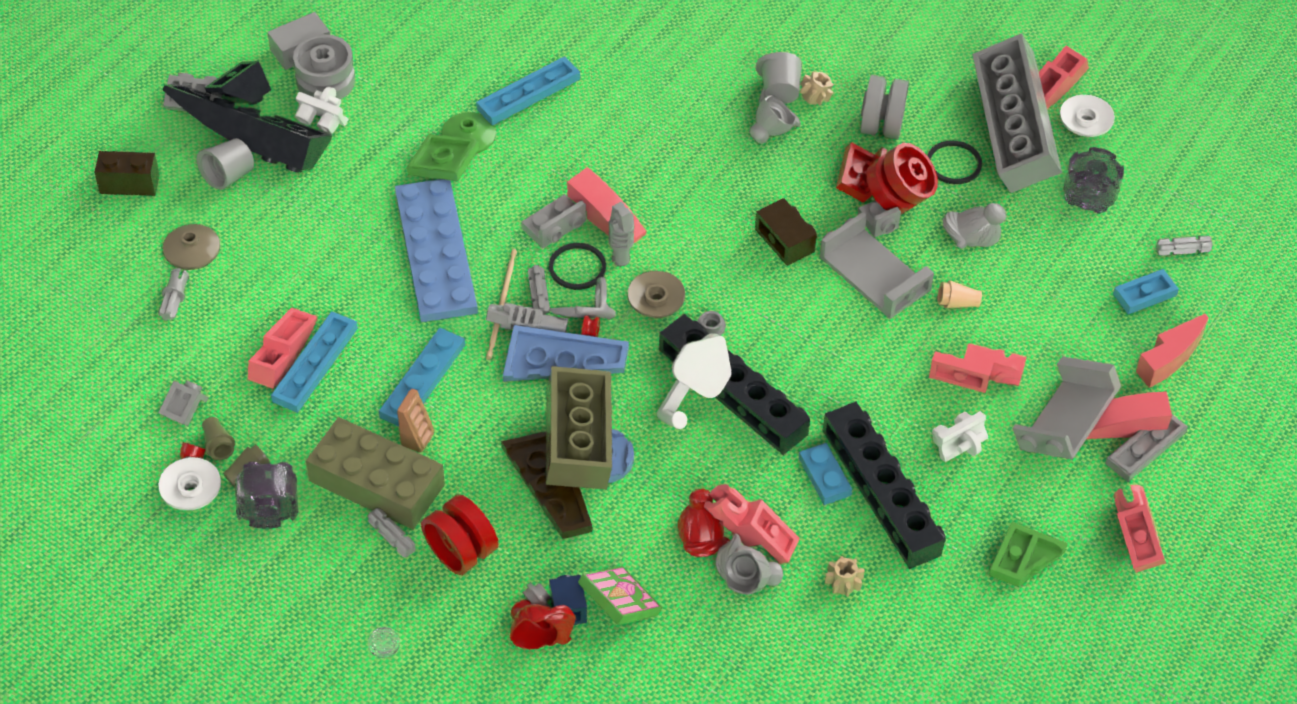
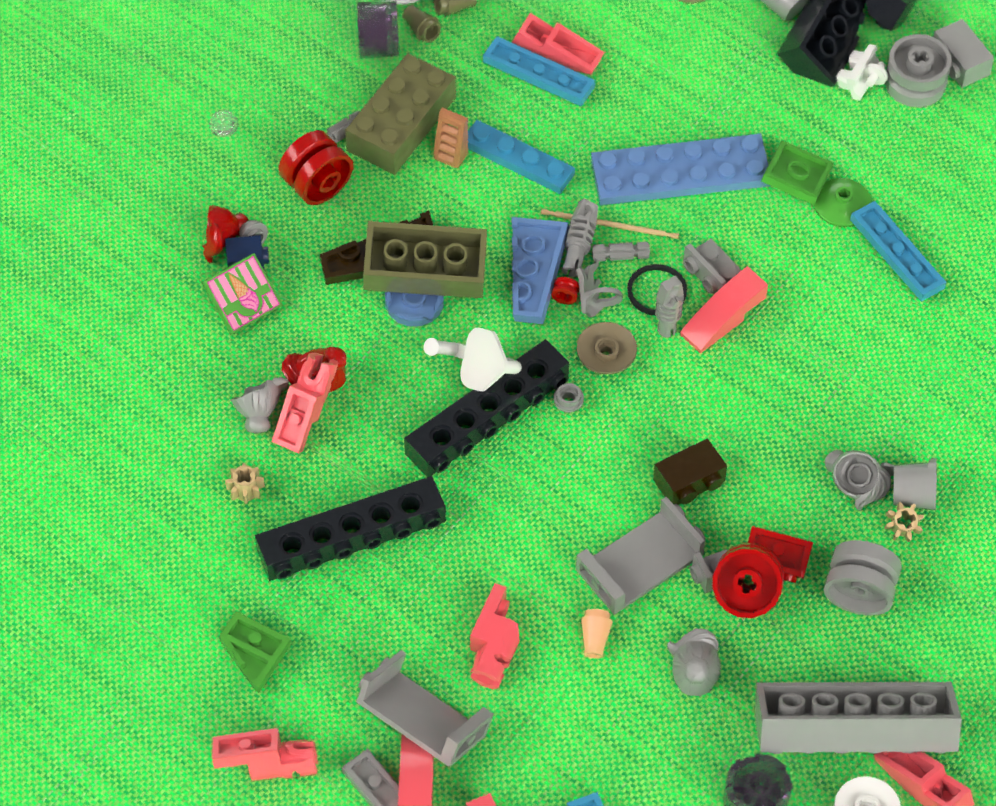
camera: 95 degrees right, 5 degrees up
dark azure plate [798,443,852,505] -> none
black piece [928,140,982,184] -> none
white hips [932,411,988,462] -> none

